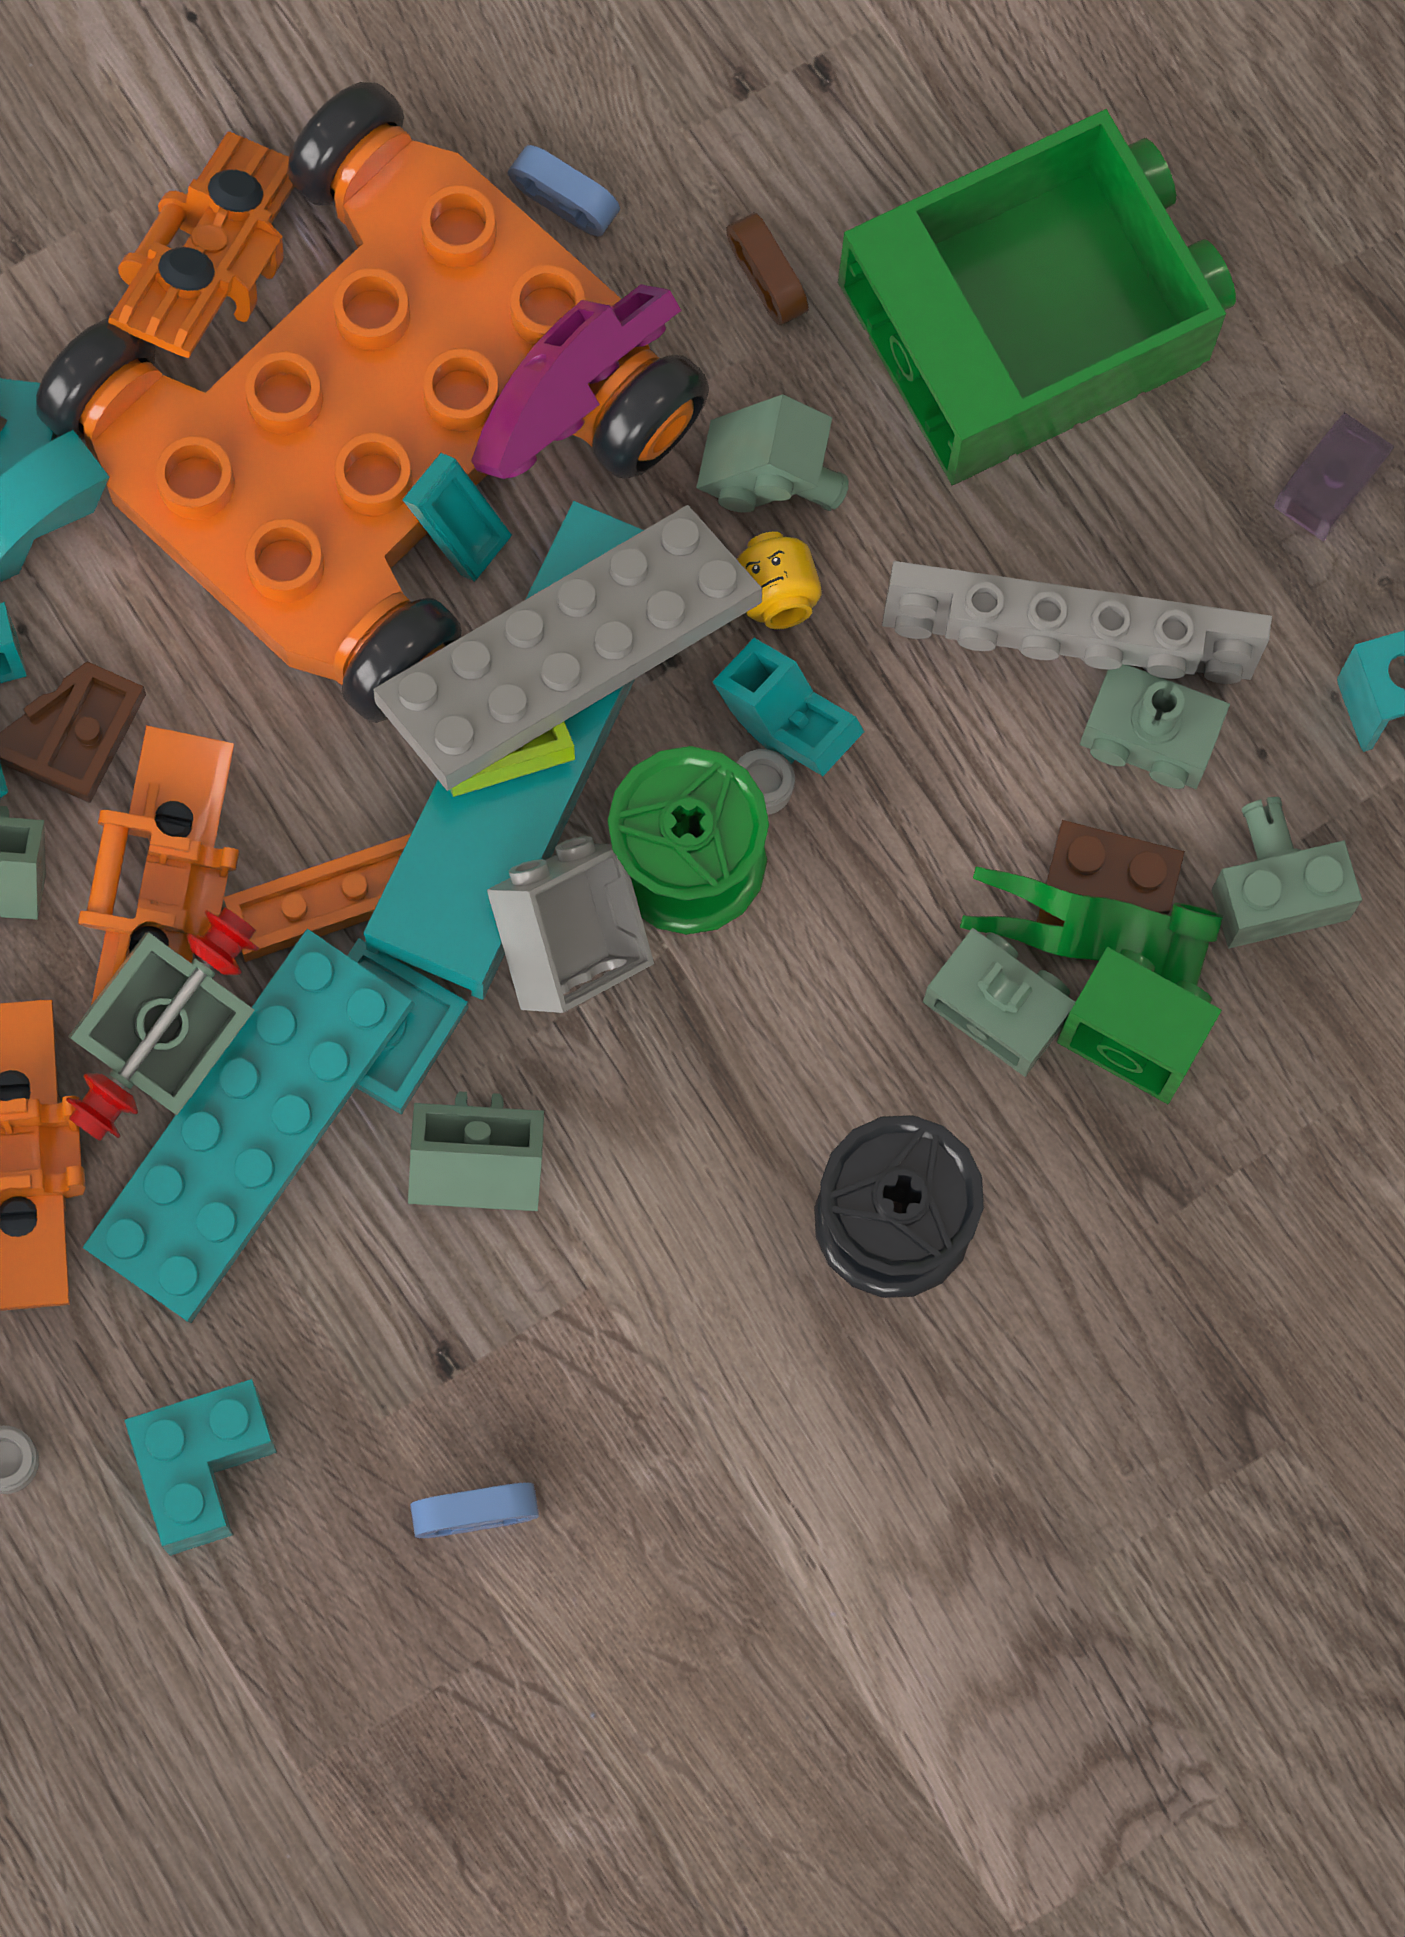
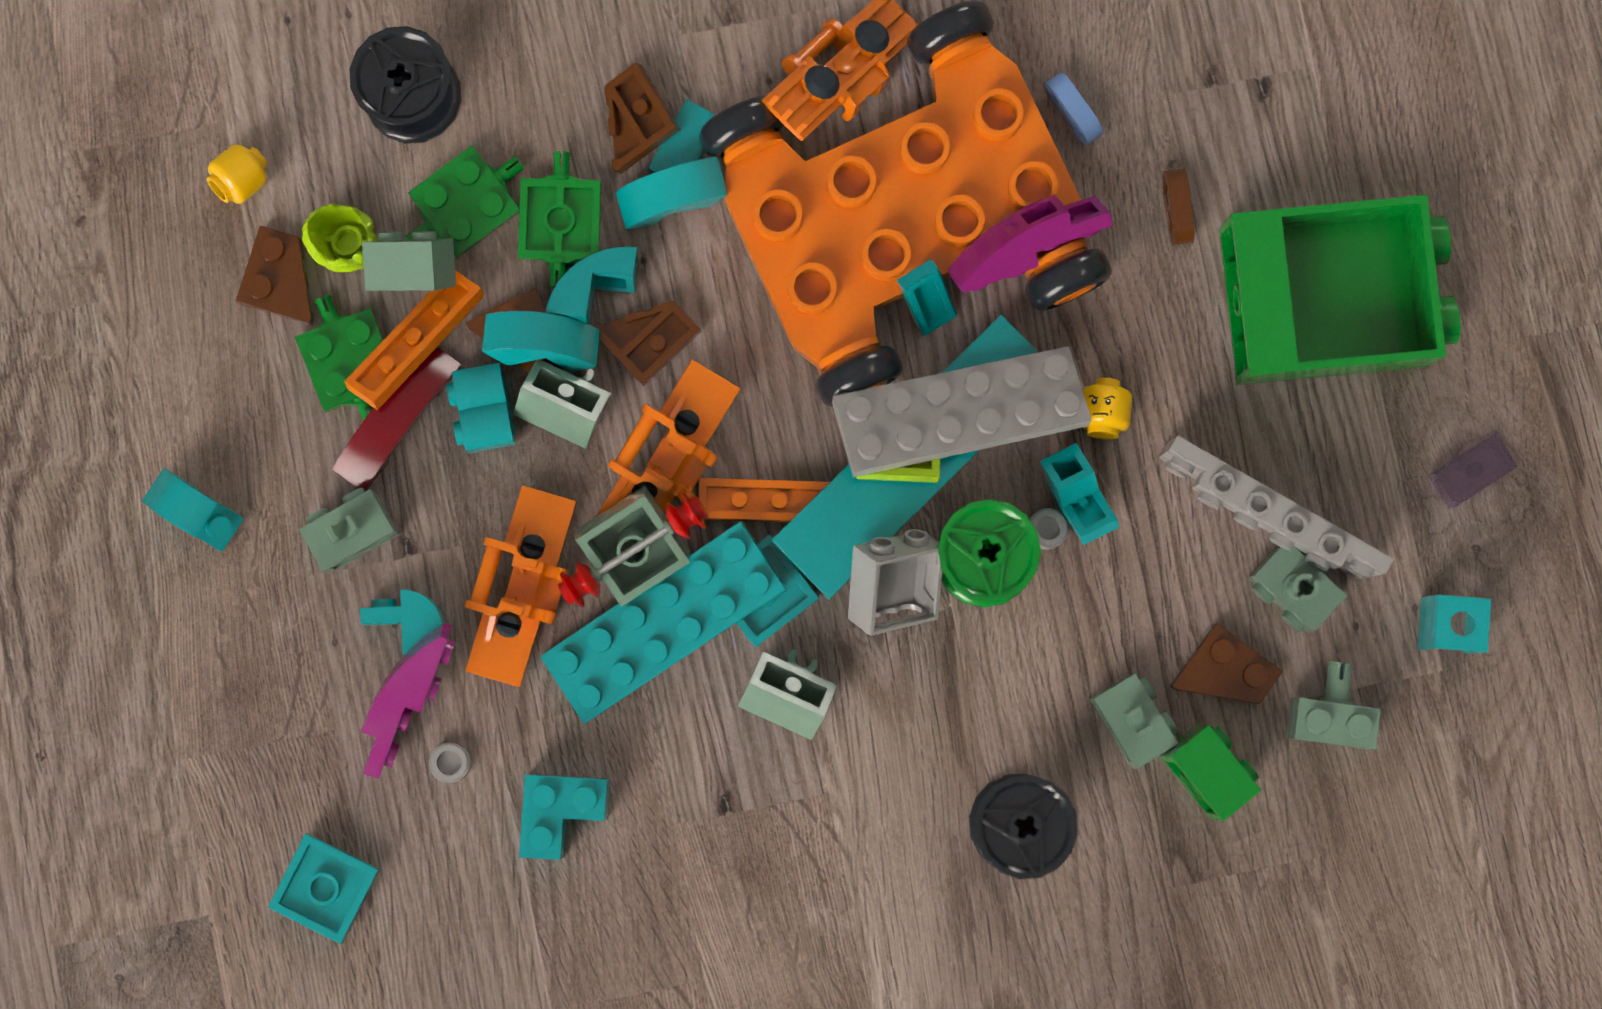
camera: 25 degrees right, 10 degrees up
medium blue beam [410,1483,539,1538] -> none
sand green brick [696,394,849,512] -> none
green flag [960,866,1223,986] -> none

